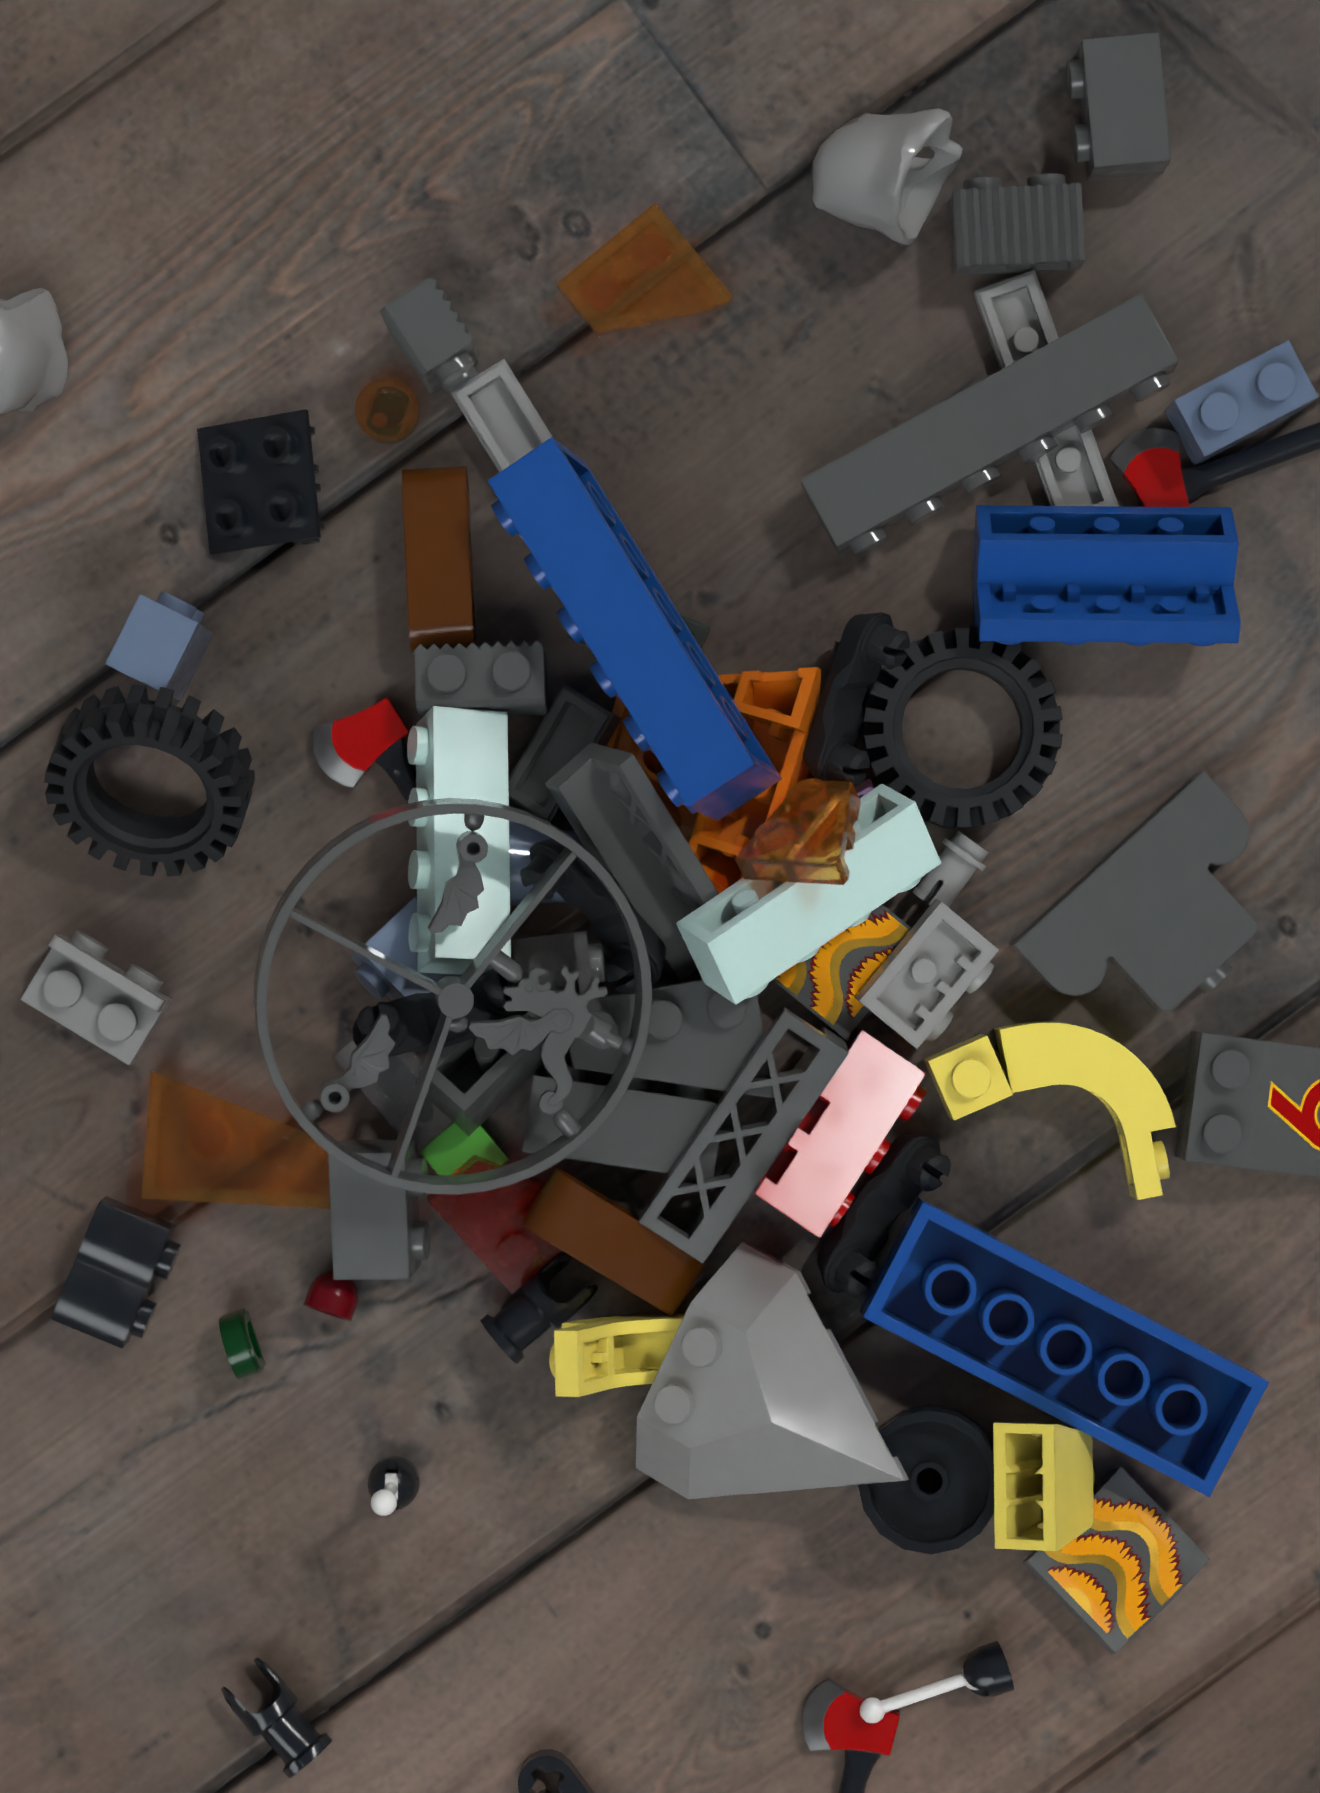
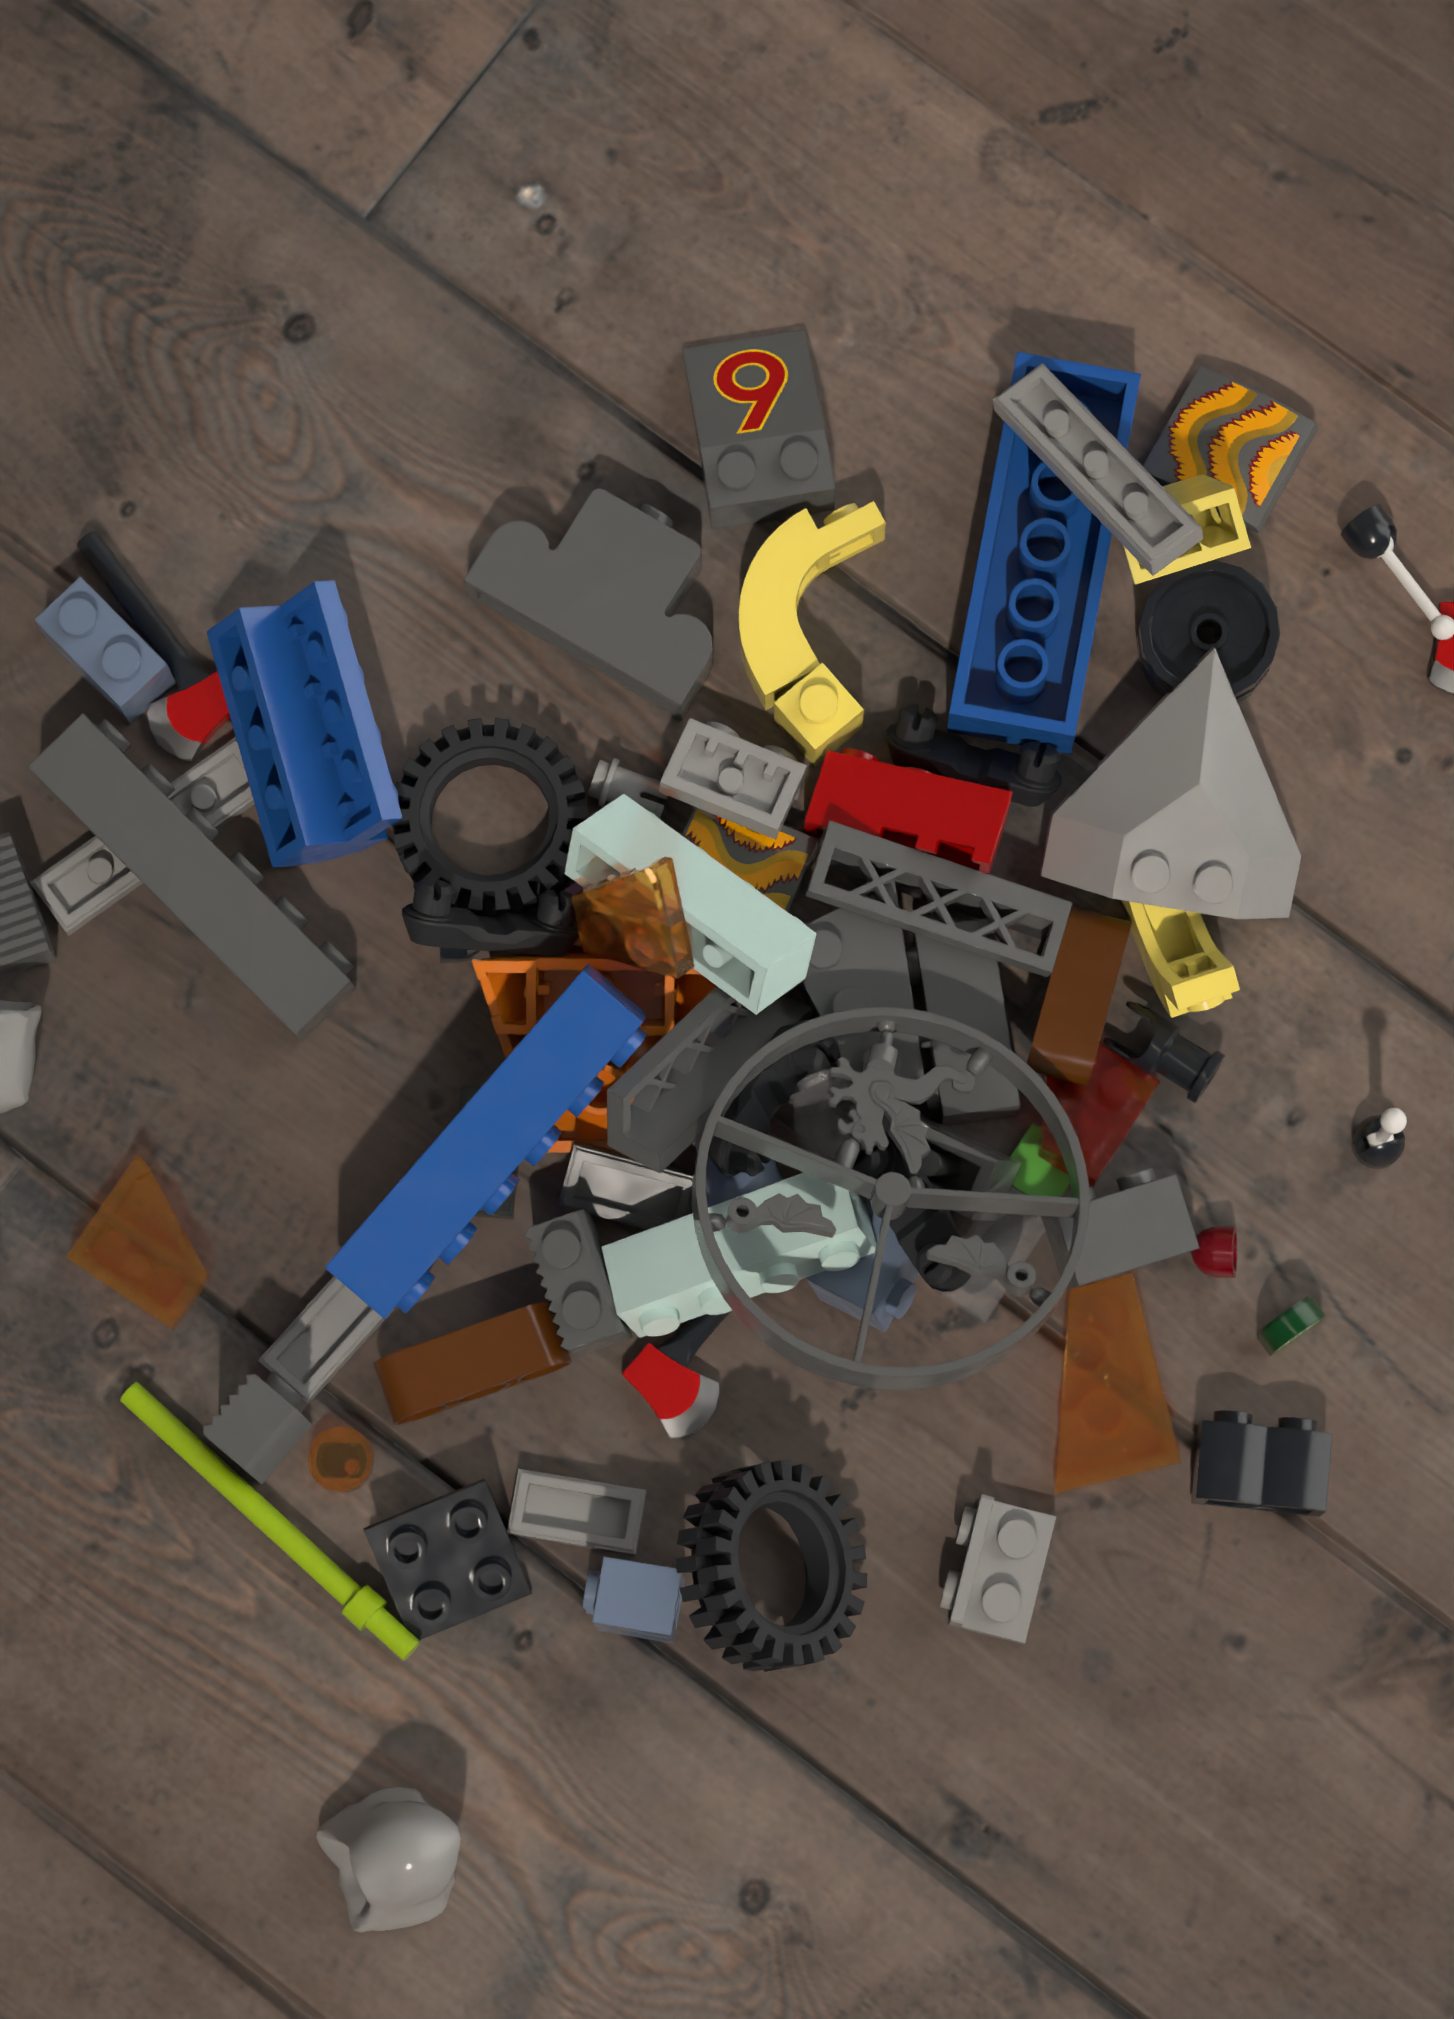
camera: 100 degrees left, 10 degrees down
none -> lime bar [120,1382,421,1661]
none -> light grey tile [507,1469,647,1556]
none -> light grey tile [992,363,1203,576]

